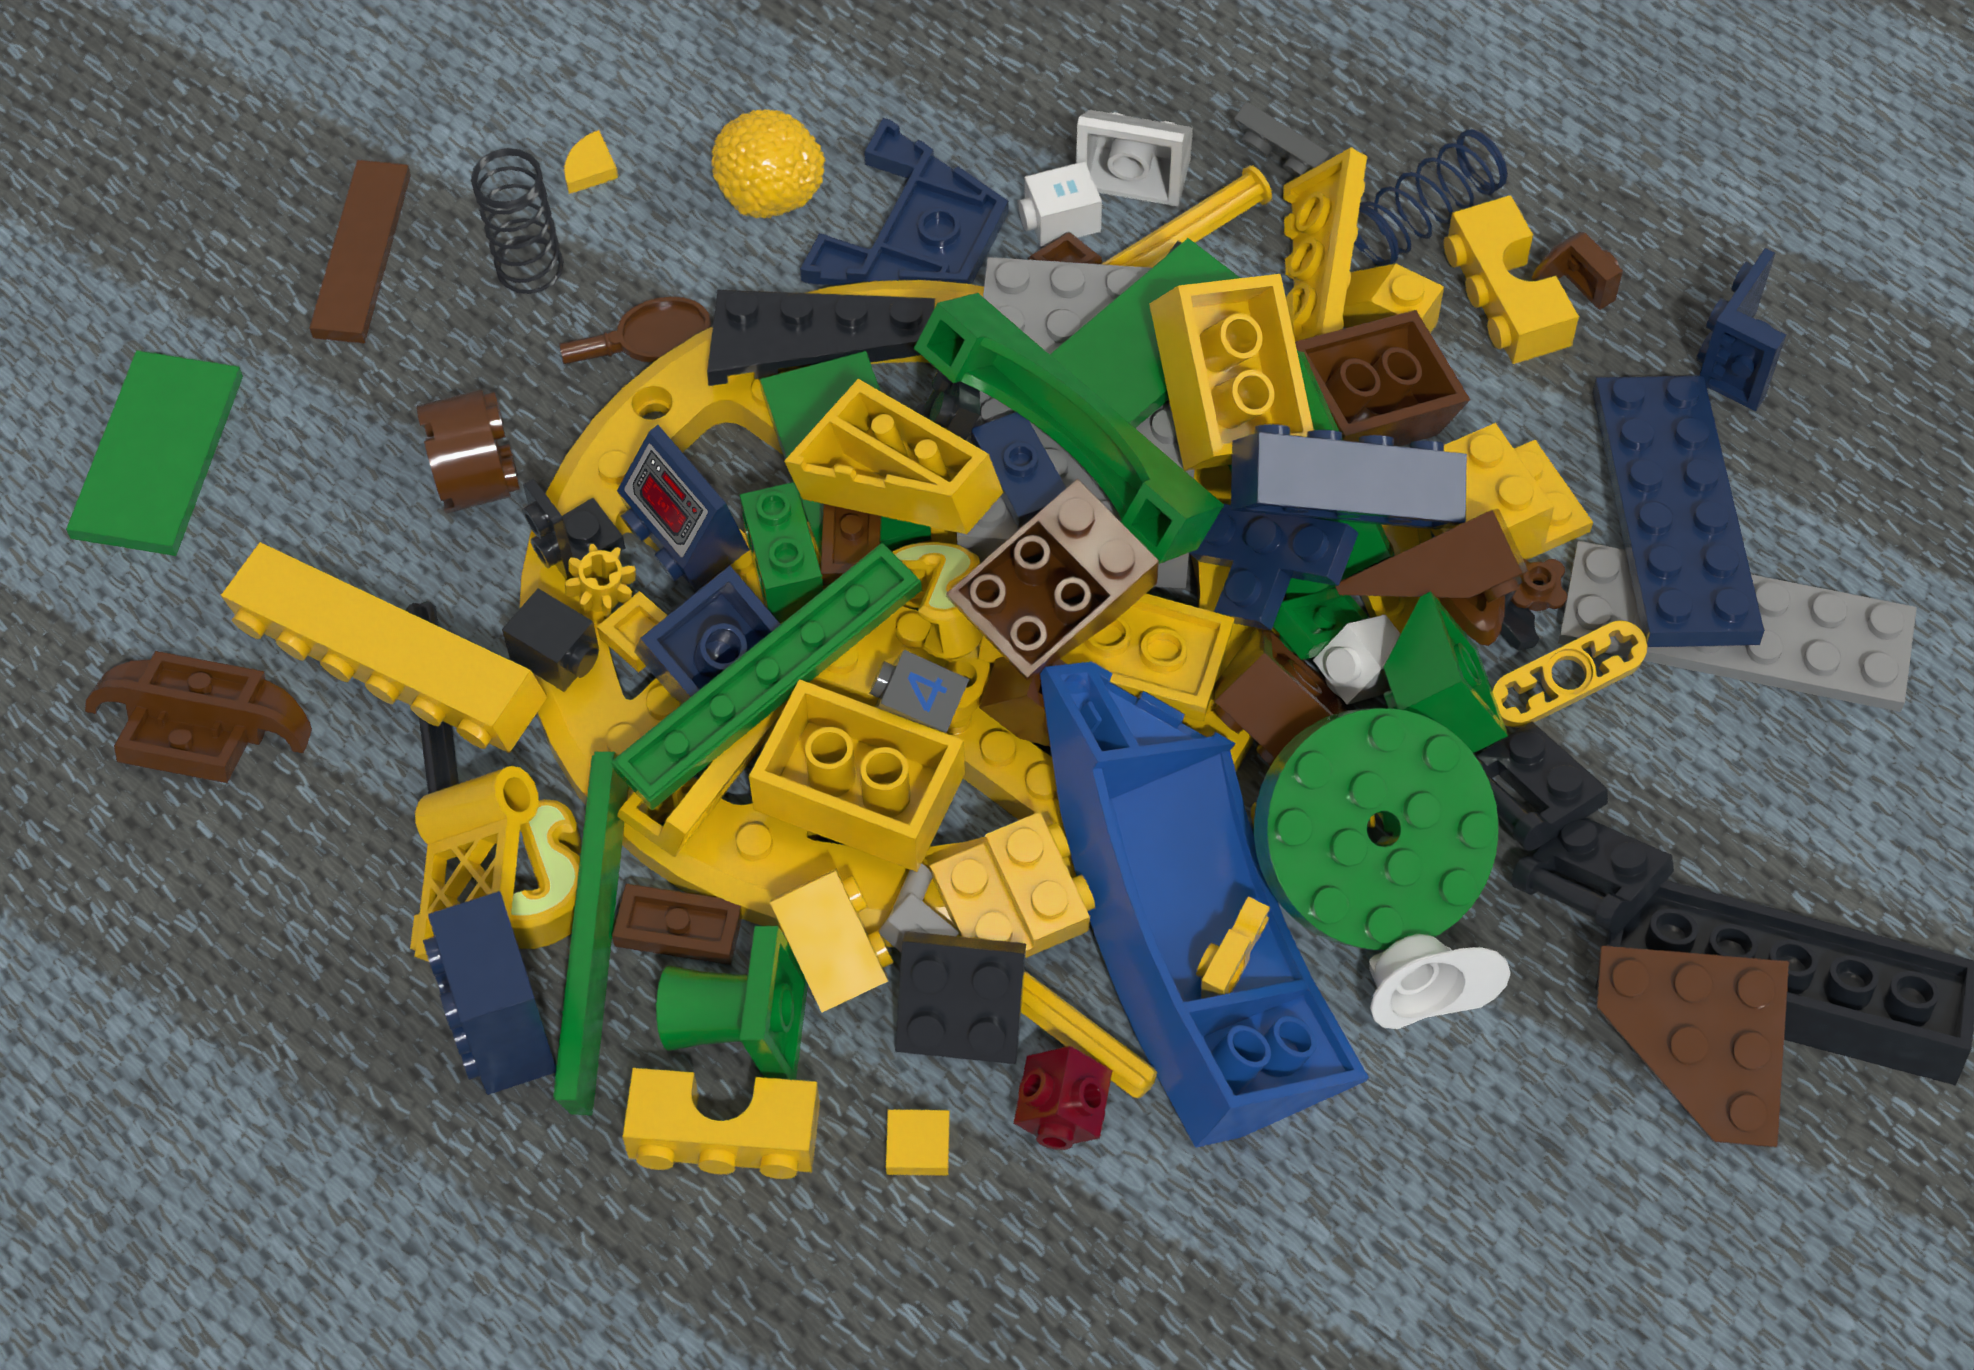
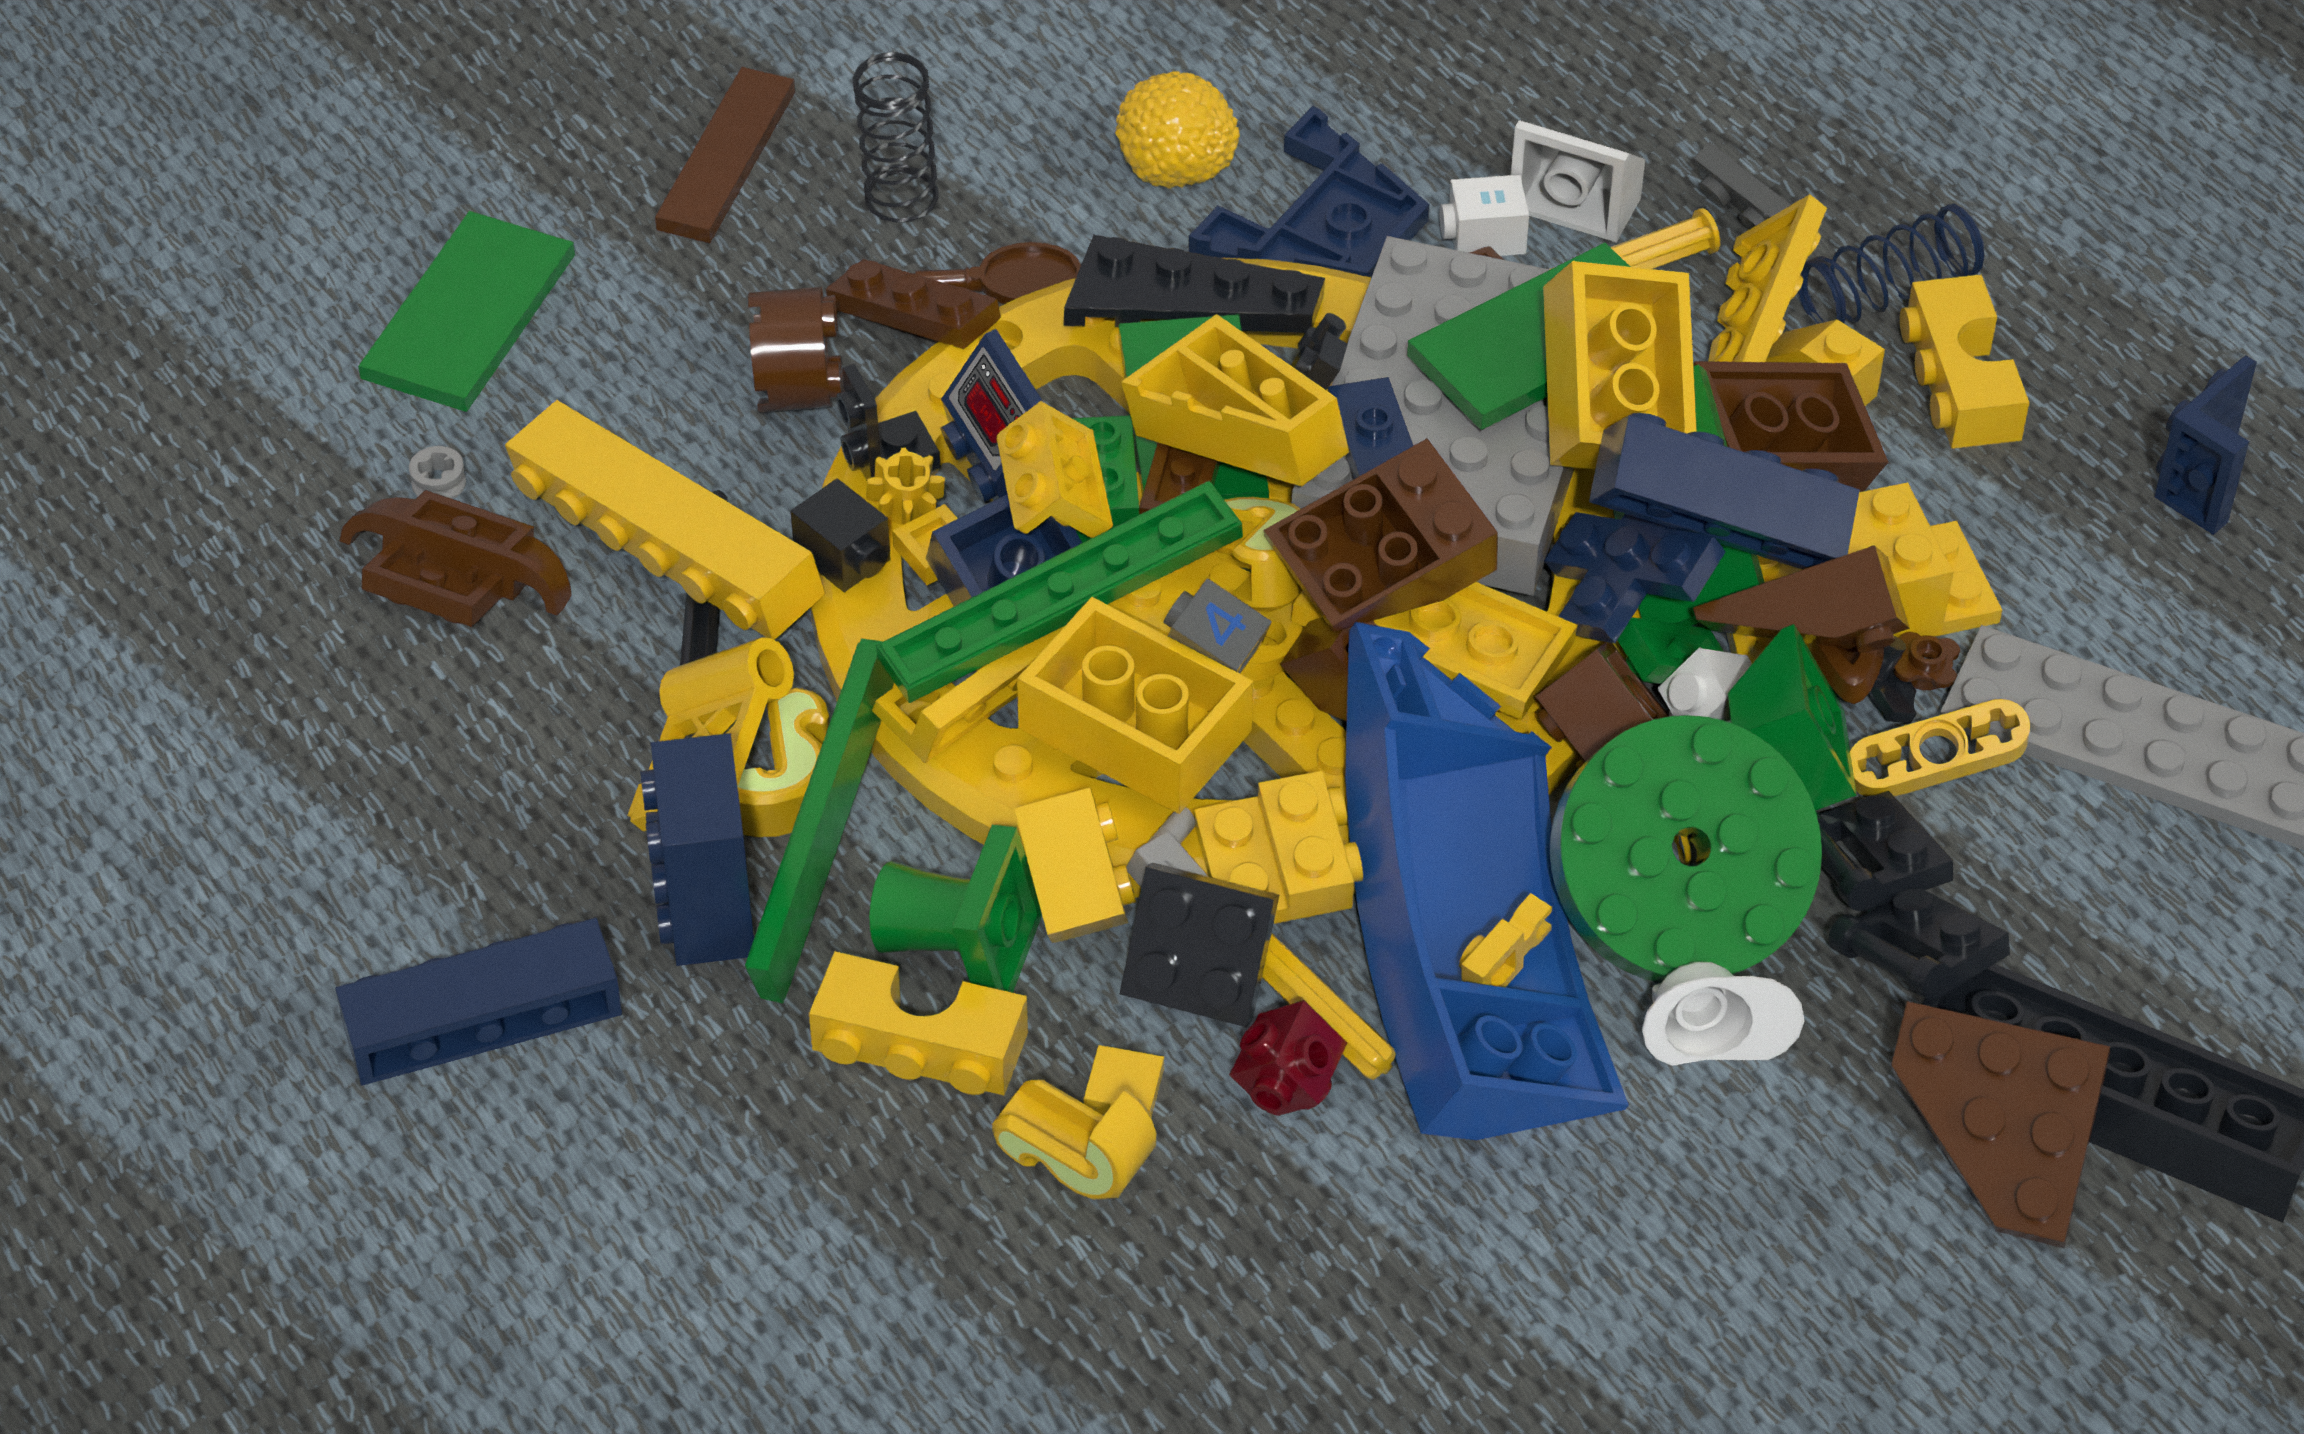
camera: 10 degrees right, 10 degrees down
yellow tile [564,130,618,194] -> none
reddish brown plate [612,883,743,965] -> none
green arch [914,293,1224,564] -> none
reddish brown plate [1531,232,1623,310] -> none
dark blue plate [1592,376,1765,647] -> none
none -> dark blue brick [335,918,622,1086]
none -> light grey bush [409,446,466,499]
none -> reddish brown plate [825,259,1001,349]
none -> yellow animal [992,1080,1157,1200]
none -> yellow bracket [997,401,1113,538]

